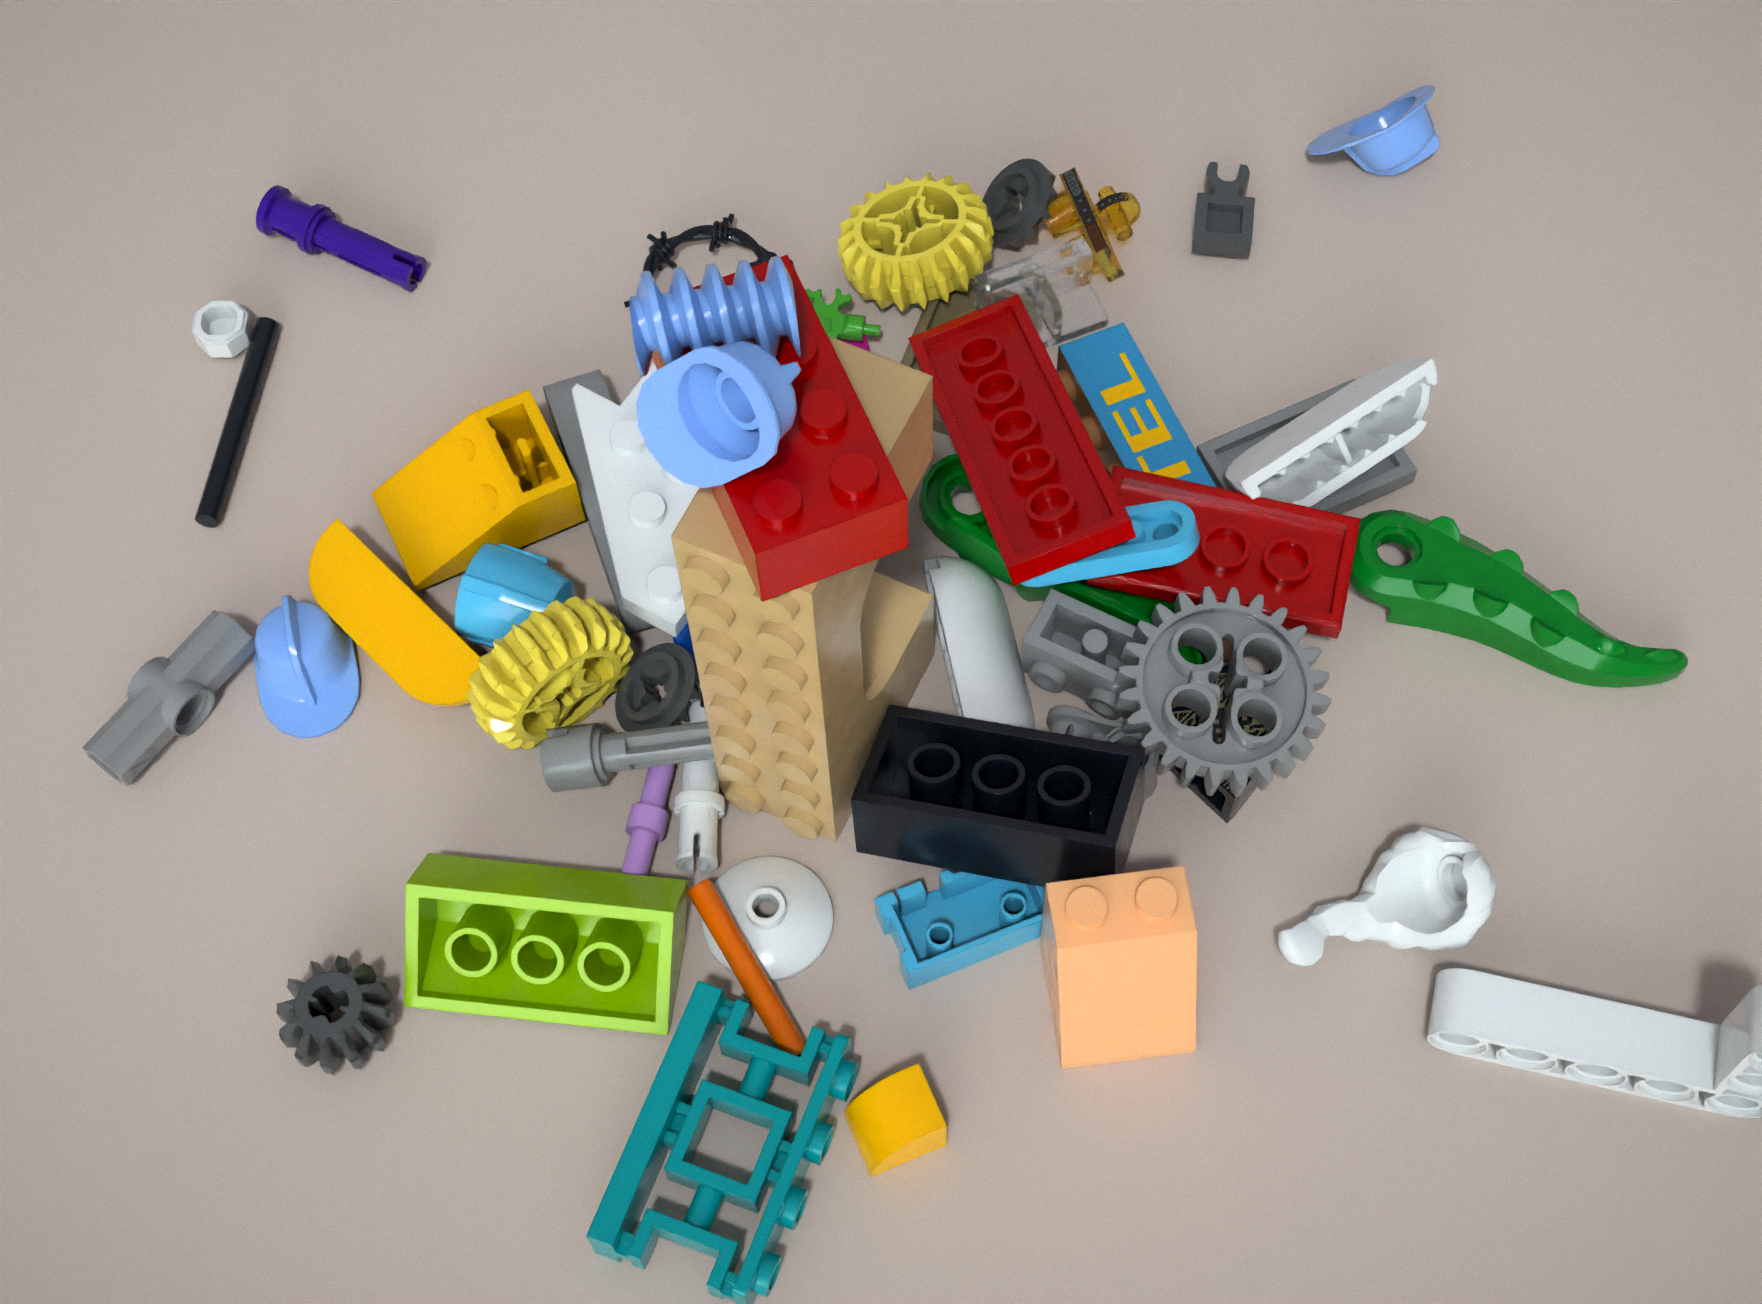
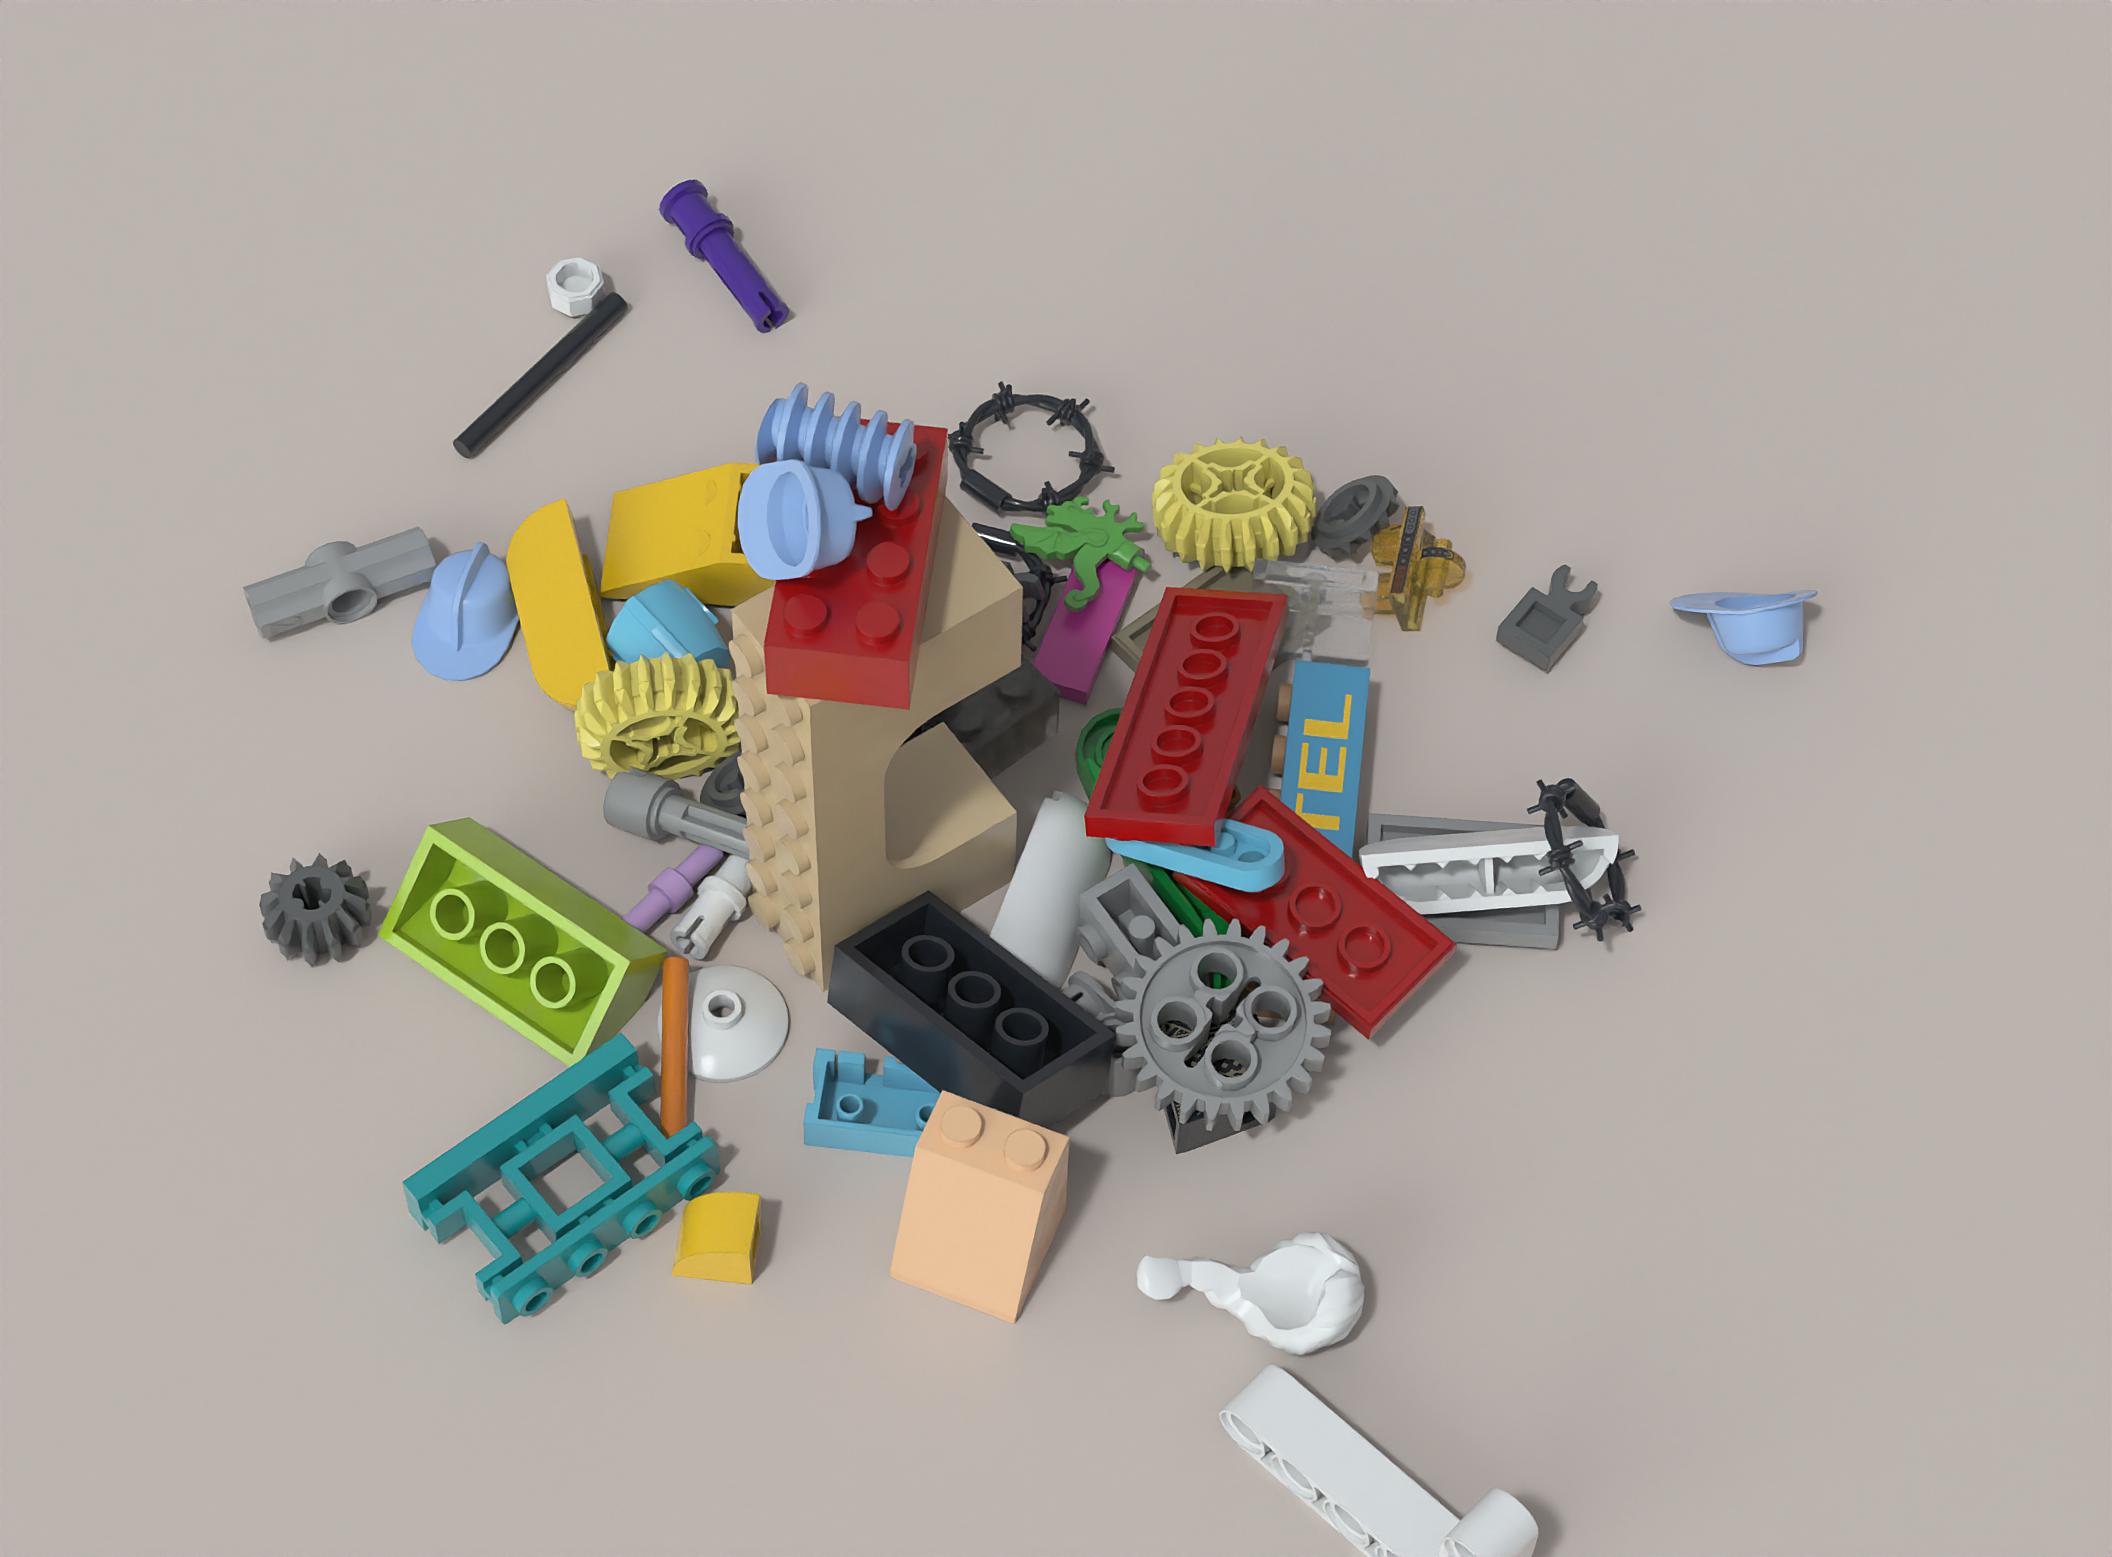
camera: 25 degrees right, 5 degrees down
green animal [1350,509,1688,688] -> none
none -> black piece [1527,778,1642,942]

